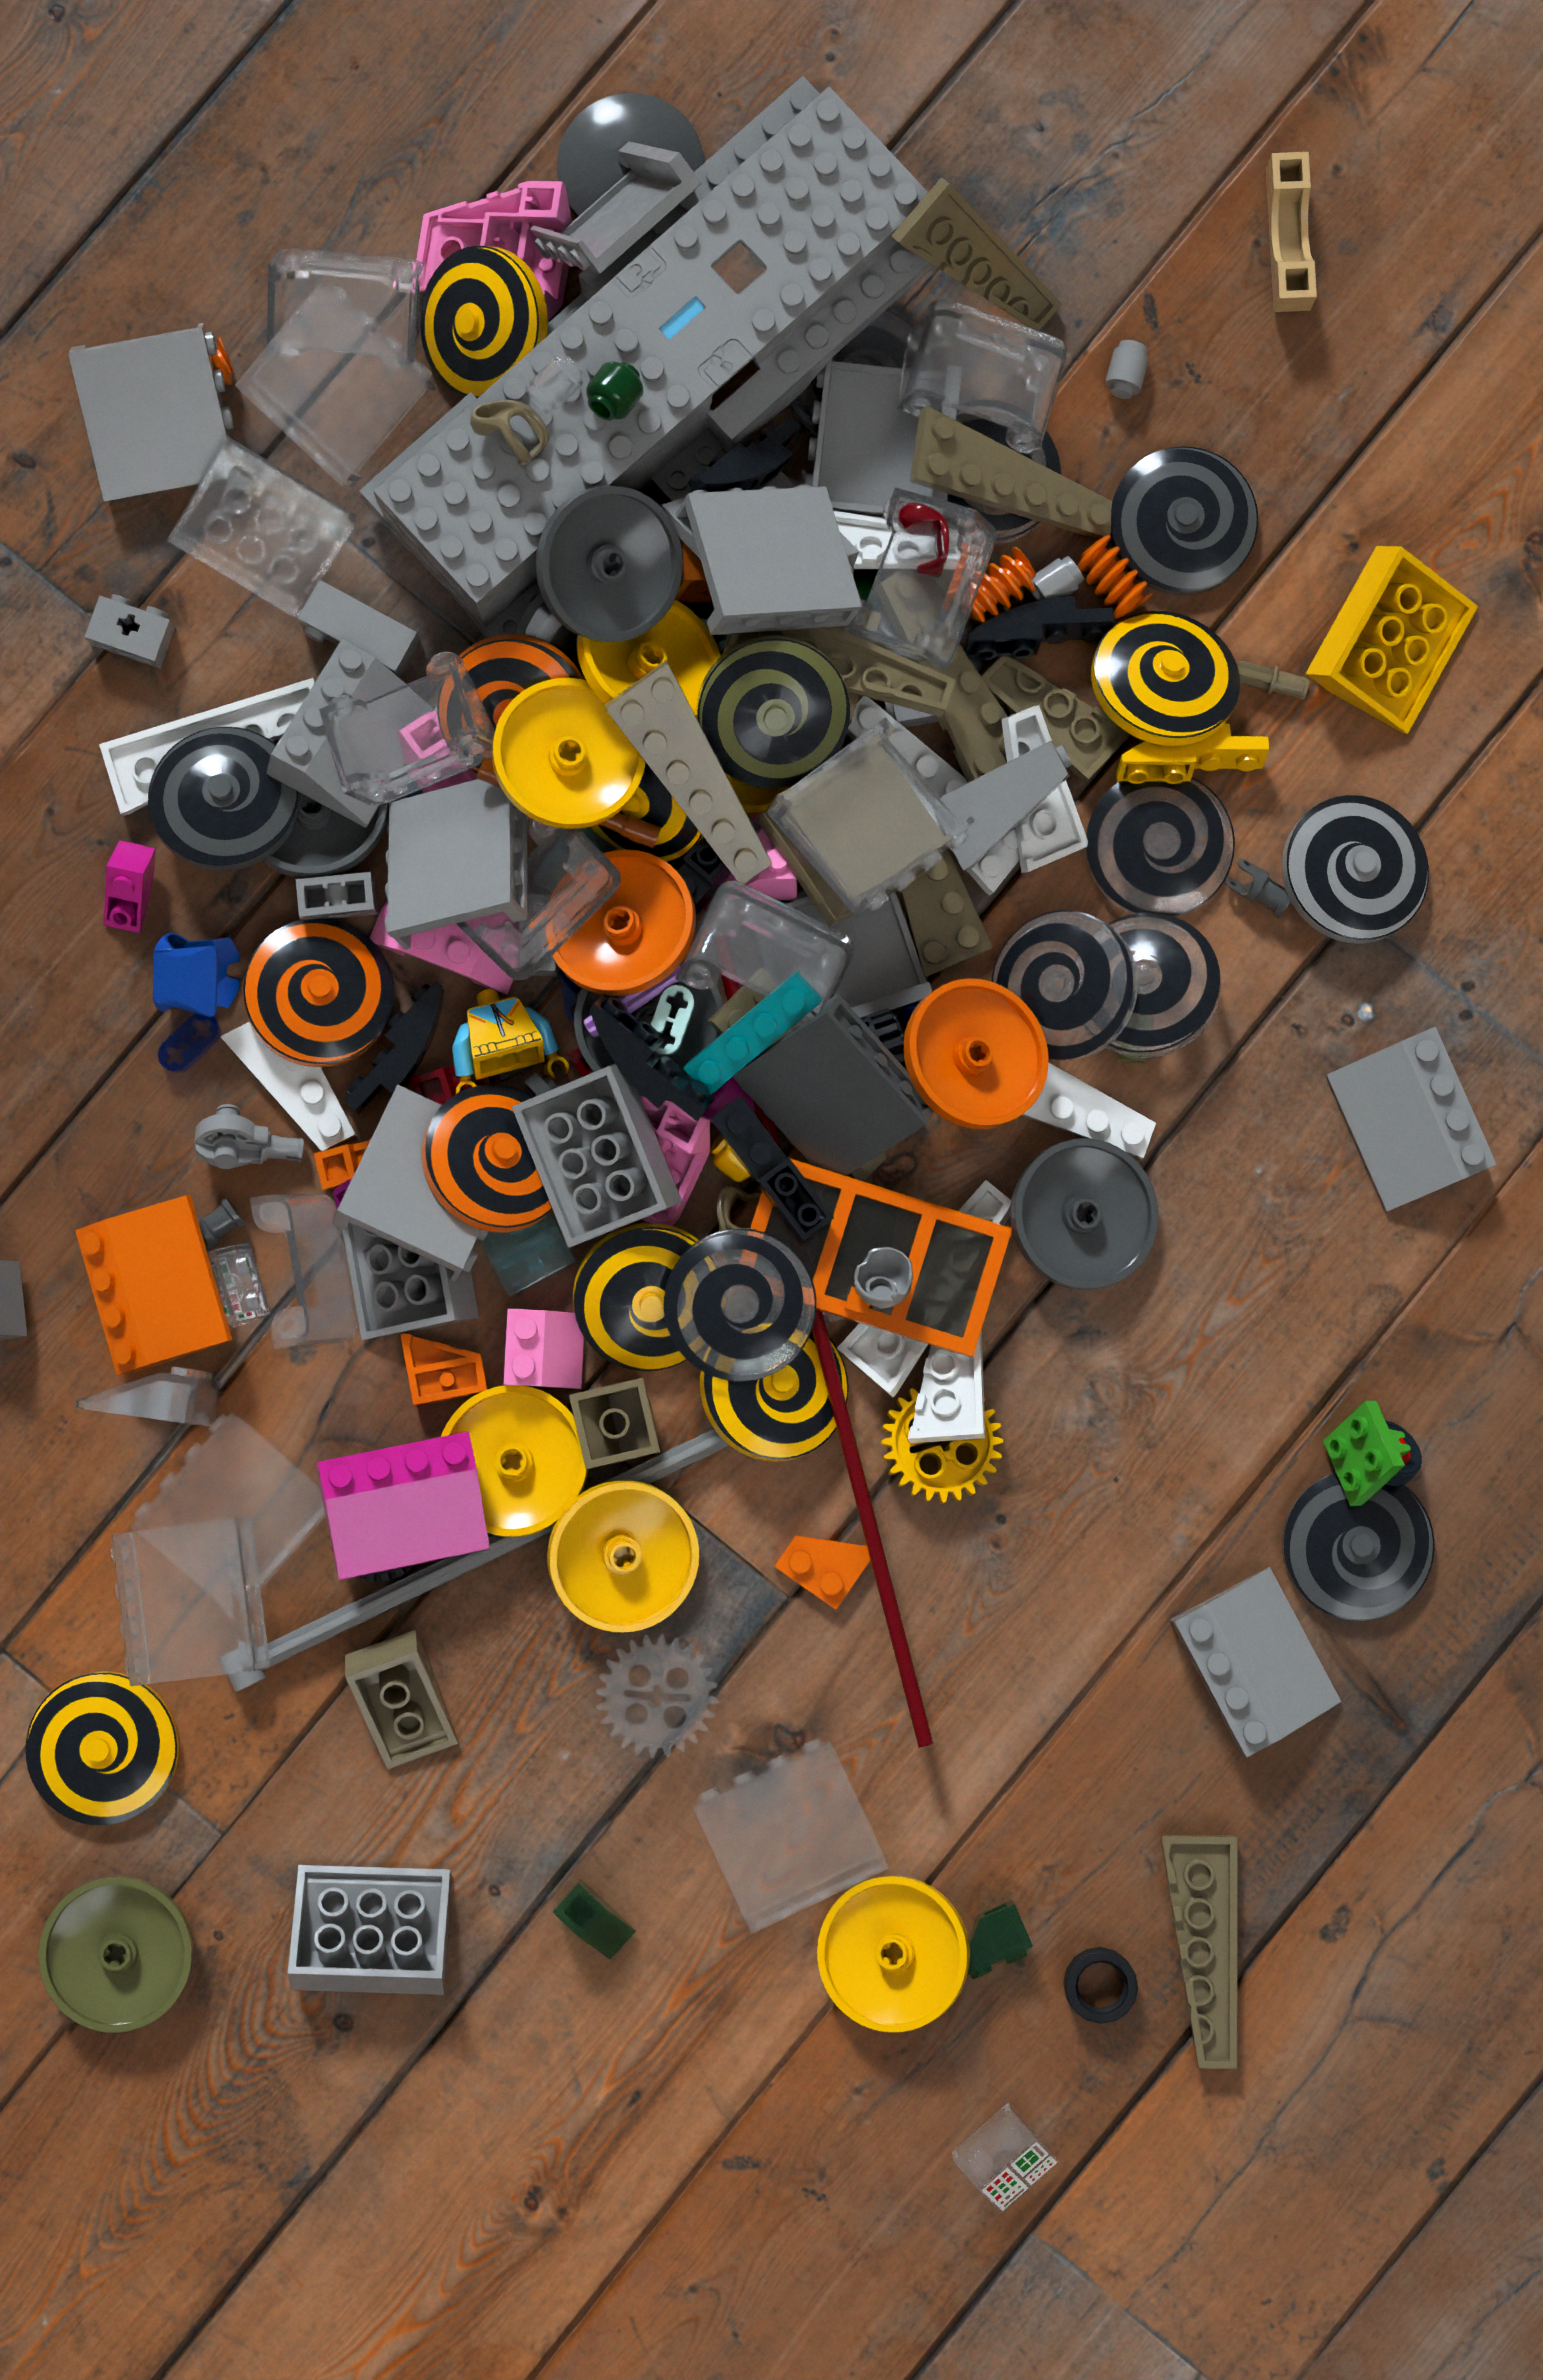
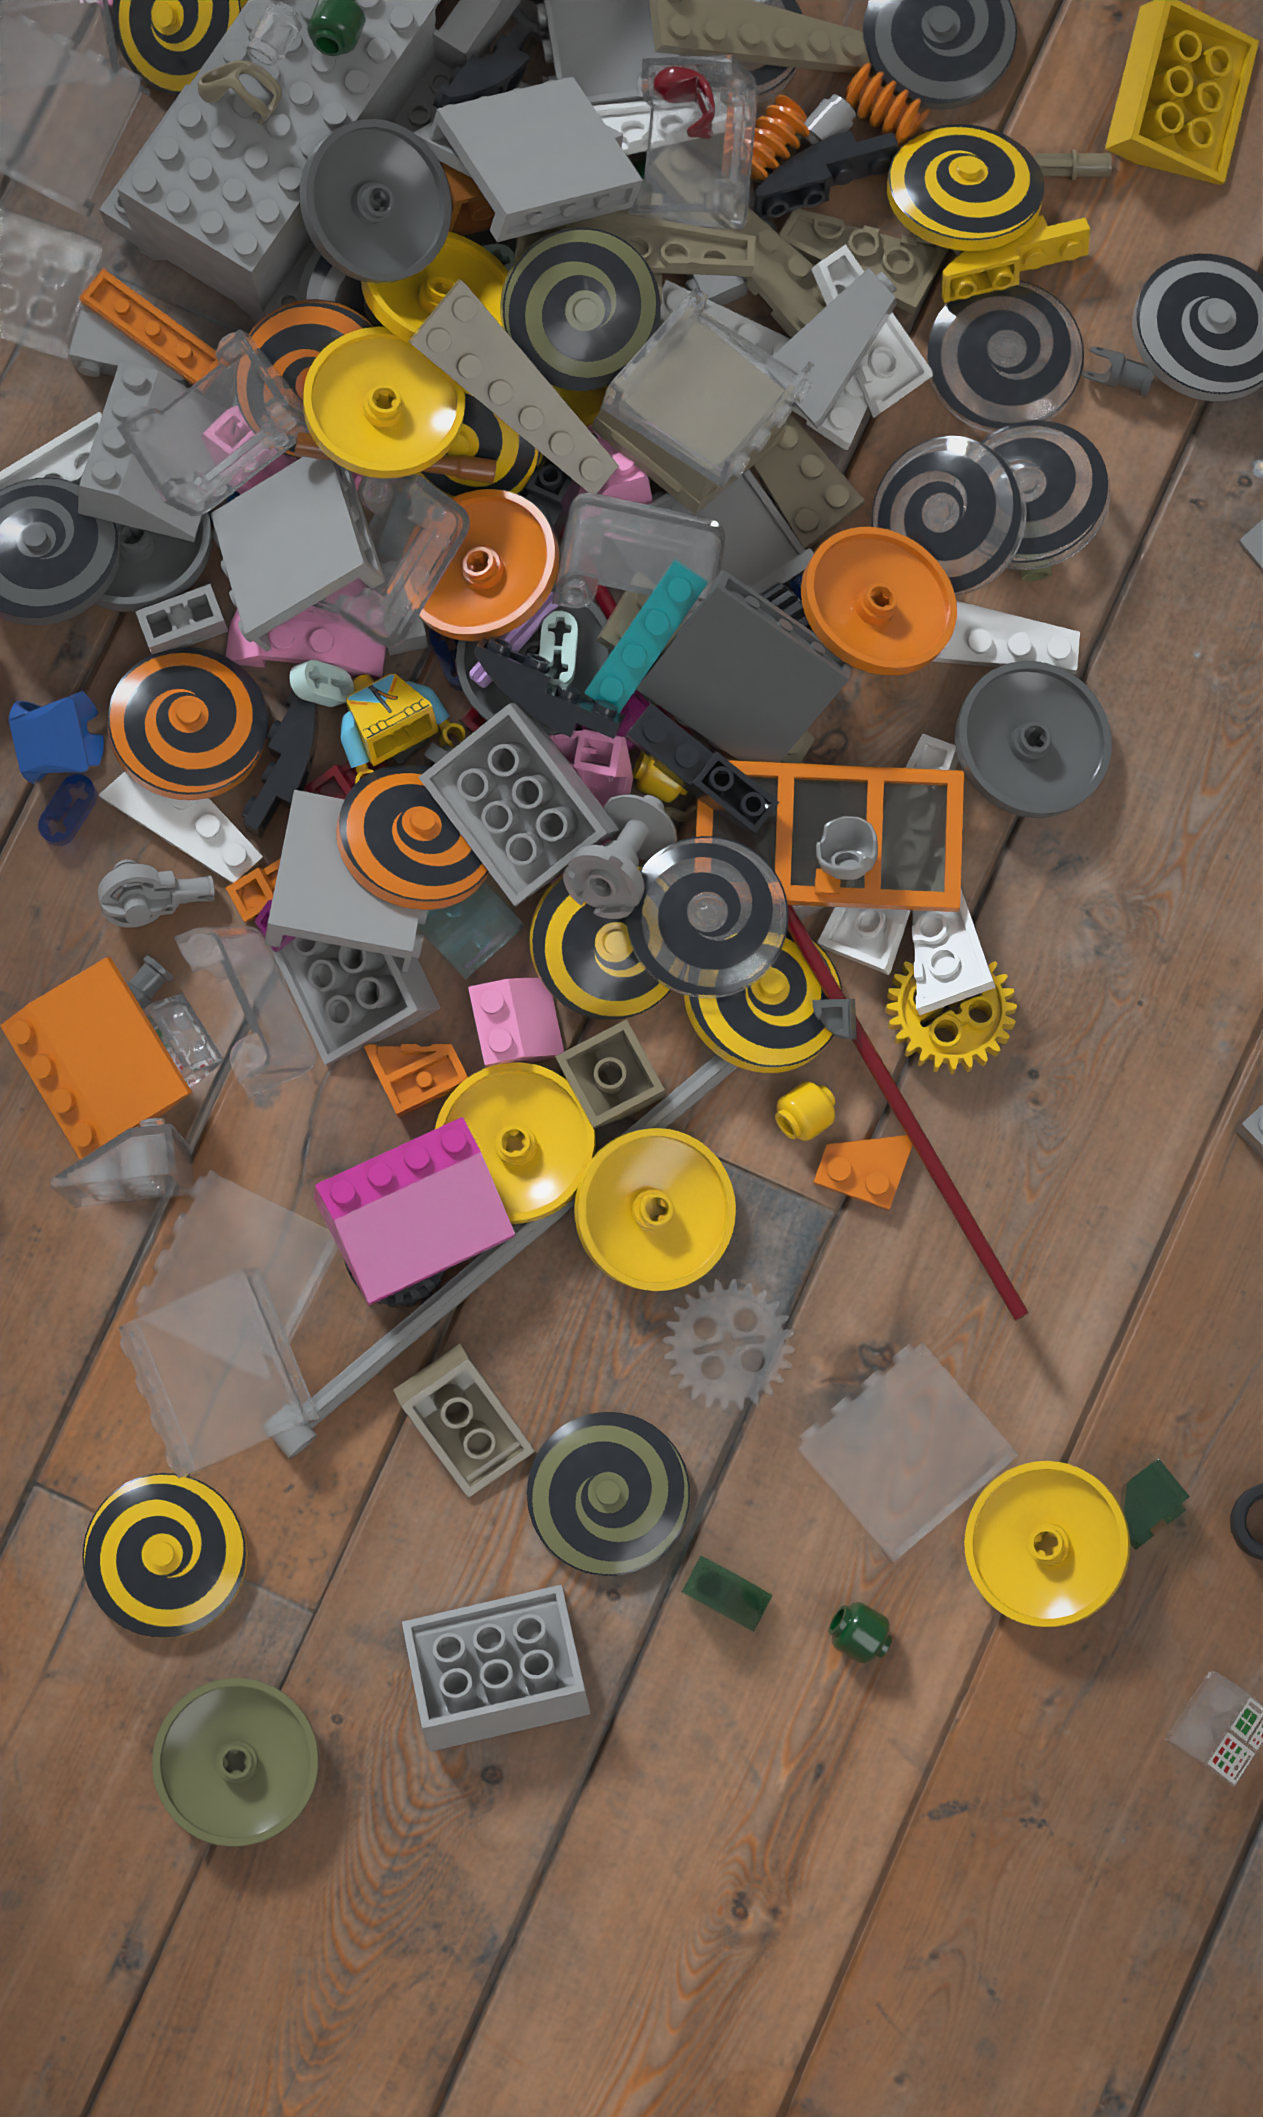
camera: 10 degrees left, 5 degrees down
none -> orange tile [79,268,228,393]
none -> light aqua beam [290,660,354,707]
none -> dish [527,1412,690,1577]
none -> light grey piece [563,794,678,919]
none -> yellow head [775,1081,836,1141]
none -> dark grey tile [812,999,857,1039]
none -> dark green head [828,1602,892,1663]

